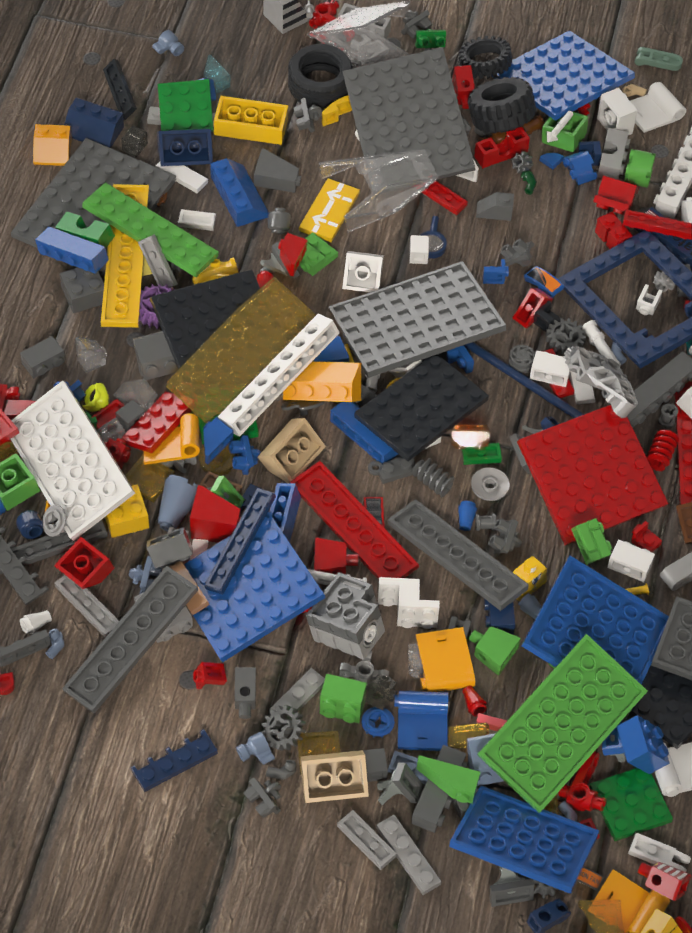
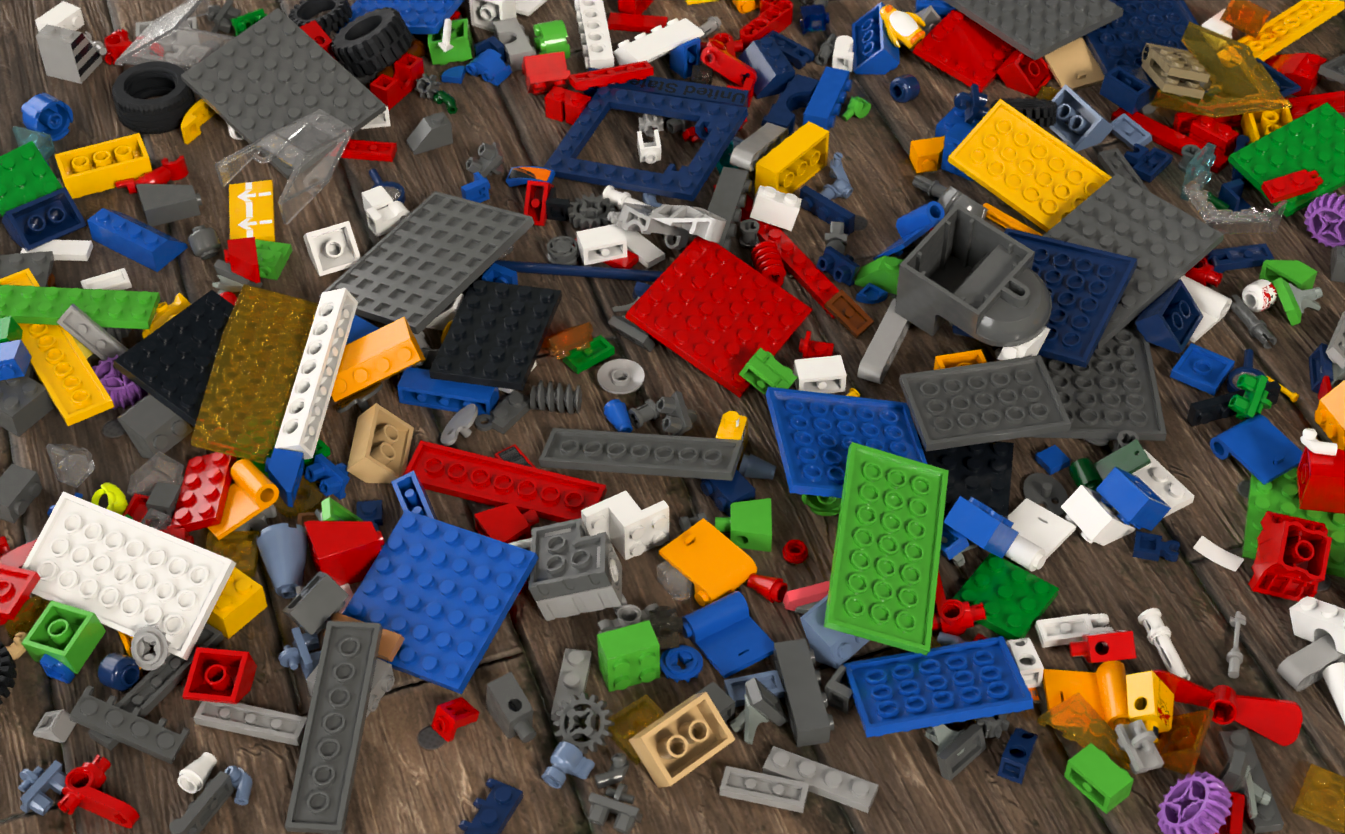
camera: 30 degrees left, 10 degrees down
dark blue tile [204,488,276,595] -> none
dark grey hips [293,98,322,132] -> none
bright green slope [416,755,480,803] -> none
clear yellow tile [448,723,489,748] -> none
none -> blue brick [21,93,73,141]
none -> red piece [115,155,188,194]
none -> white leg [366,201,411,237]
none -> light grey piece [440,404,478,446]
none -> red plate [782,539,808,564]
none -> white leg [1006,637,1044,688]

